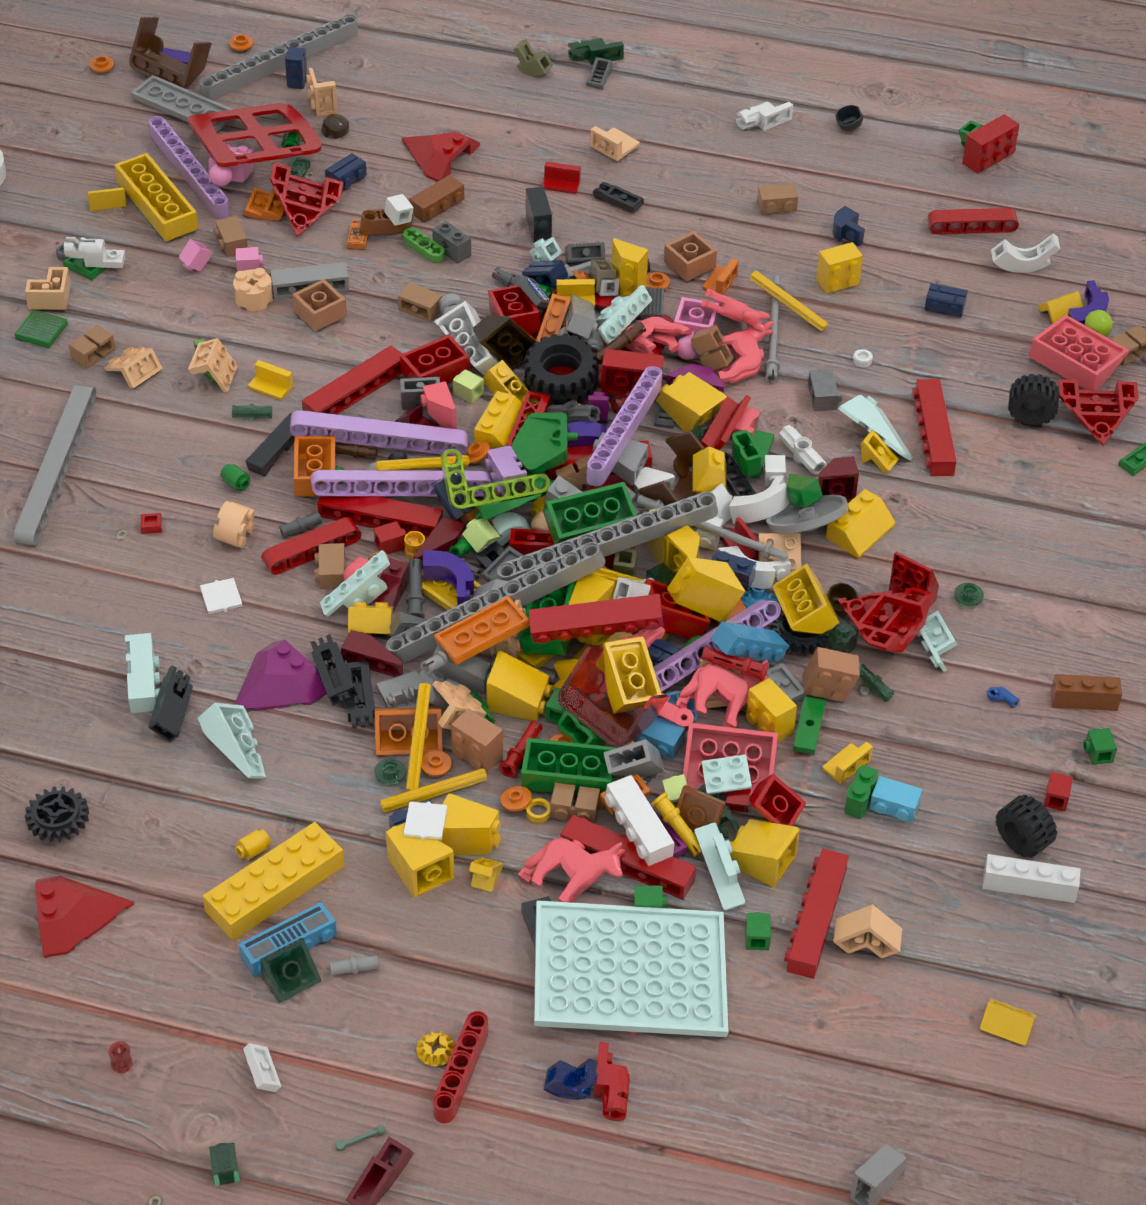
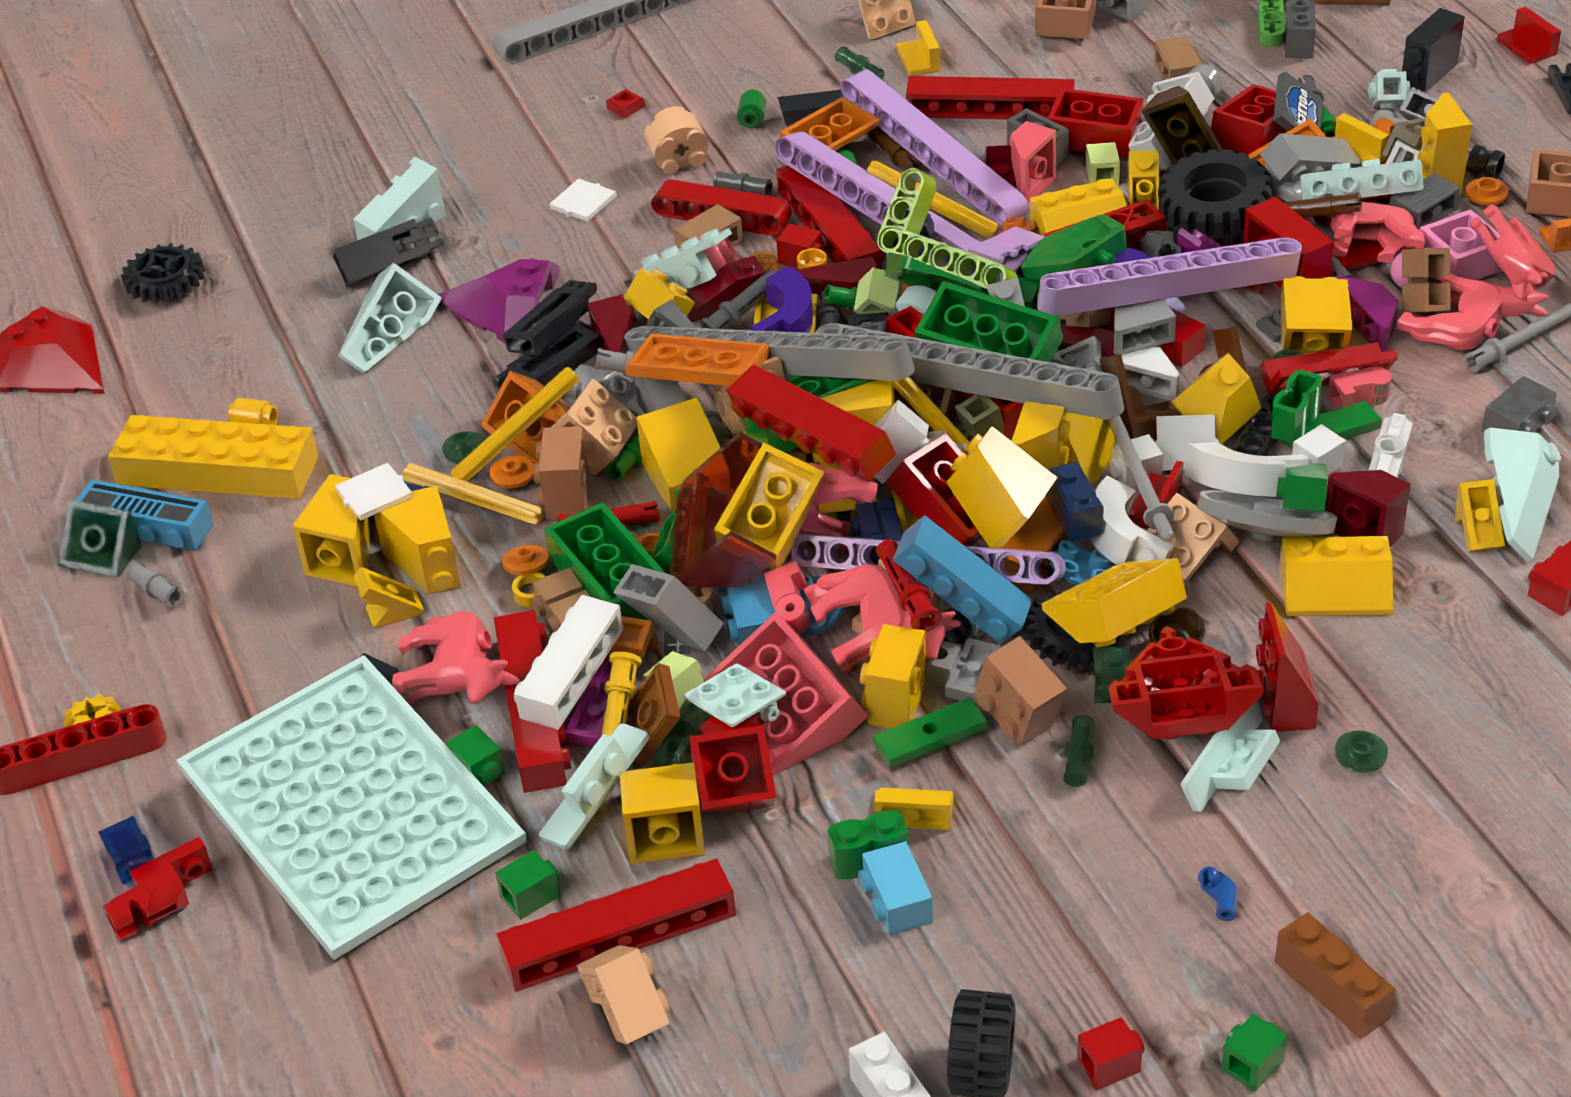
camera: 55 degrees right, 5 degrees down
dark blue brick [522,260,568,287] -> none

